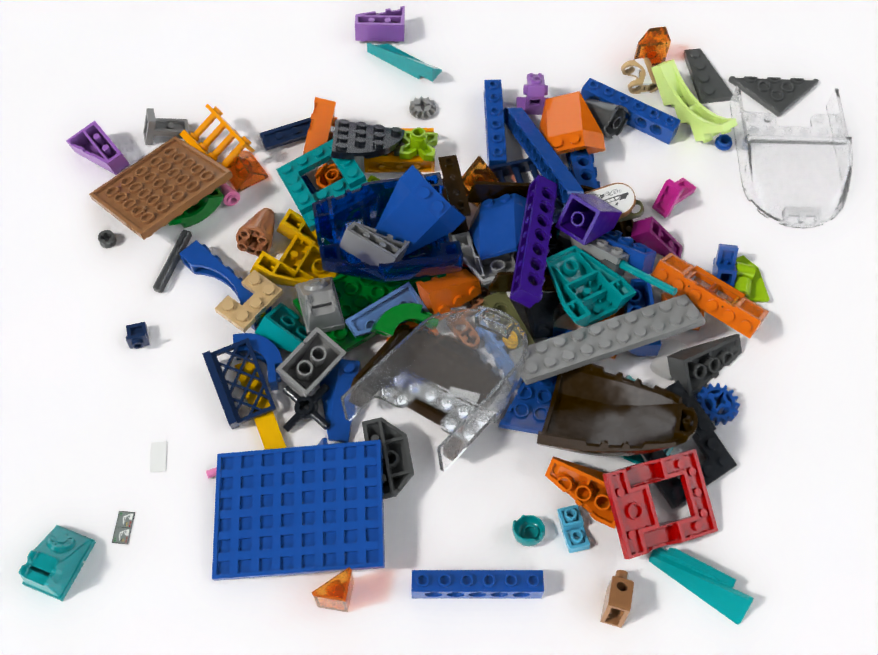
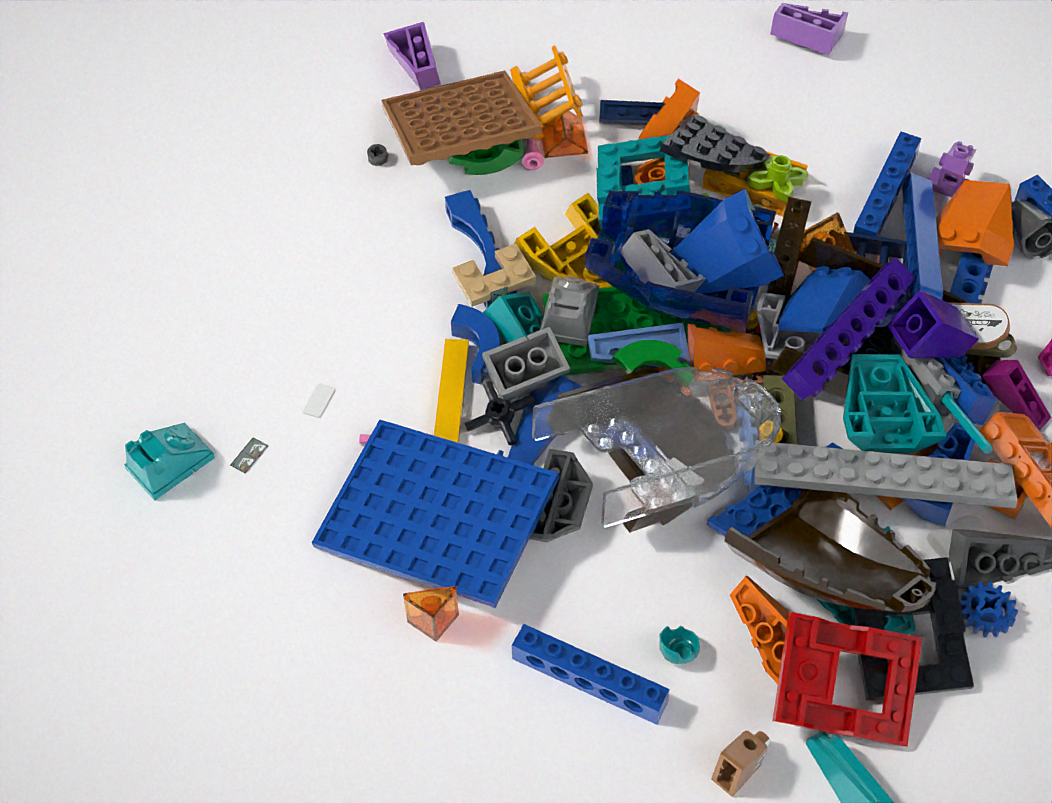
camera: 30 degrees right, 5 degrees down
dark blue bracket [126,322,150,349] -> none
light grey bracket [143,108,190,145] -> none
dark grey axle [153,230,192,293] -> none
dark blue fence [202,338,277,430] -> none
nougat cone [236,208,275,257] -> none
teal wedge [367,43,442,82] -> none
light grey gear [409,96,436,119] -> none
black arch [525,292,566,339] -> none
medium azure slope [557,505,590,553] -> none

